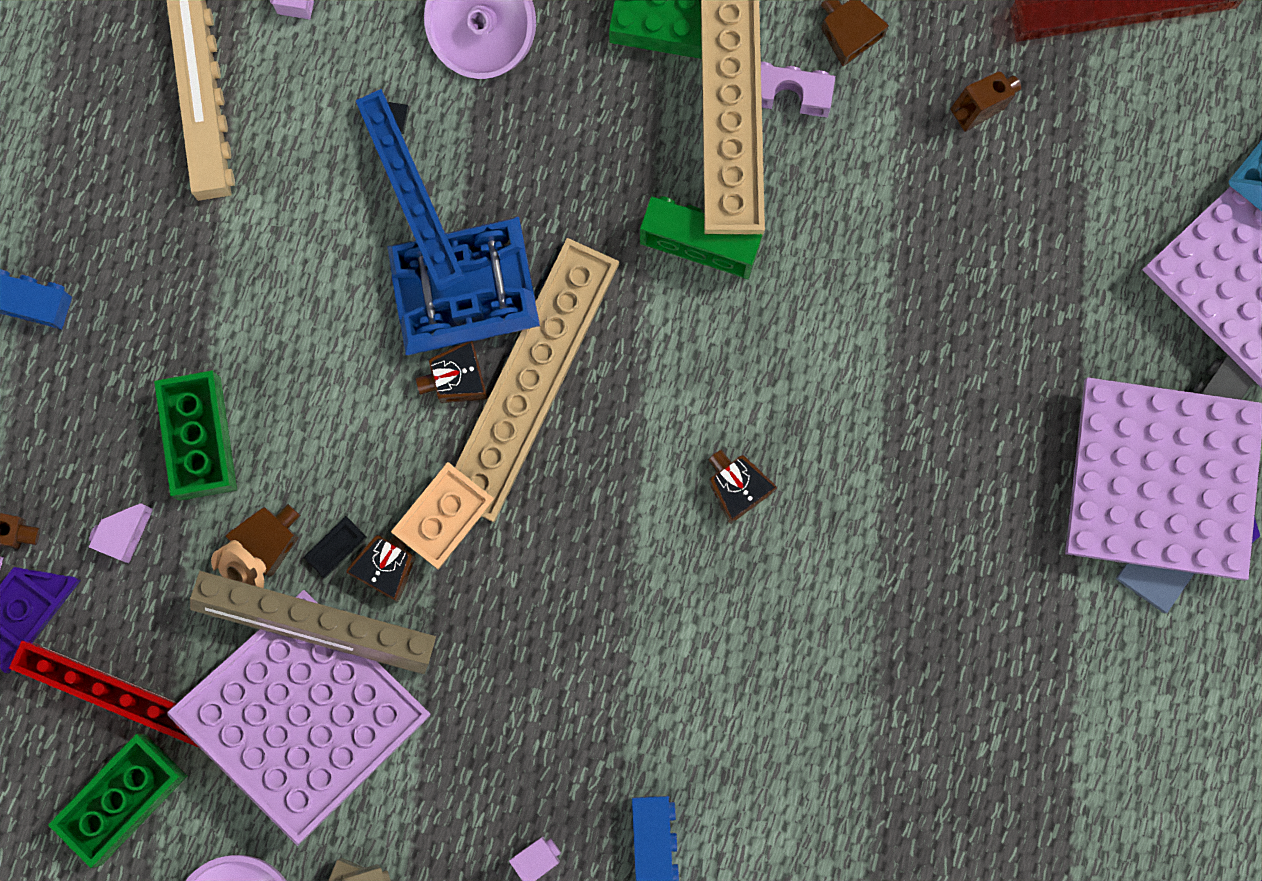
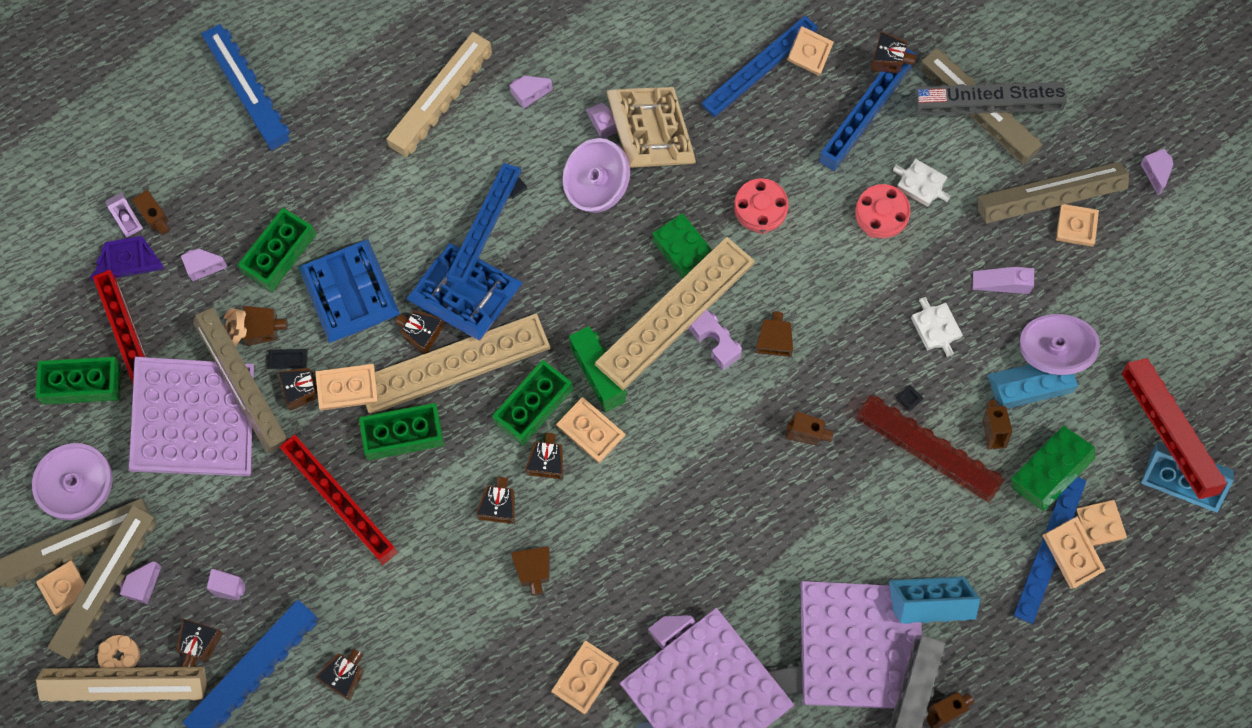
camera: 45 degrees right, 10 degrees down
none -> red brick [280,434,398,566]
none -> blue piece [299,239,400,343]
none -> torso [315,649,364,701]
none -> green brick [359,403,445,461]
none -> green brick [492,360,573,446]
none -> reddish brown torso [511,546,550,596]
none -> torso [525,433,564,480]
none -> light nougat plate [551,640,619,715]
none -> light nougat plate [556,397,625,464]
none -> lavender slope [648,615,696,649]

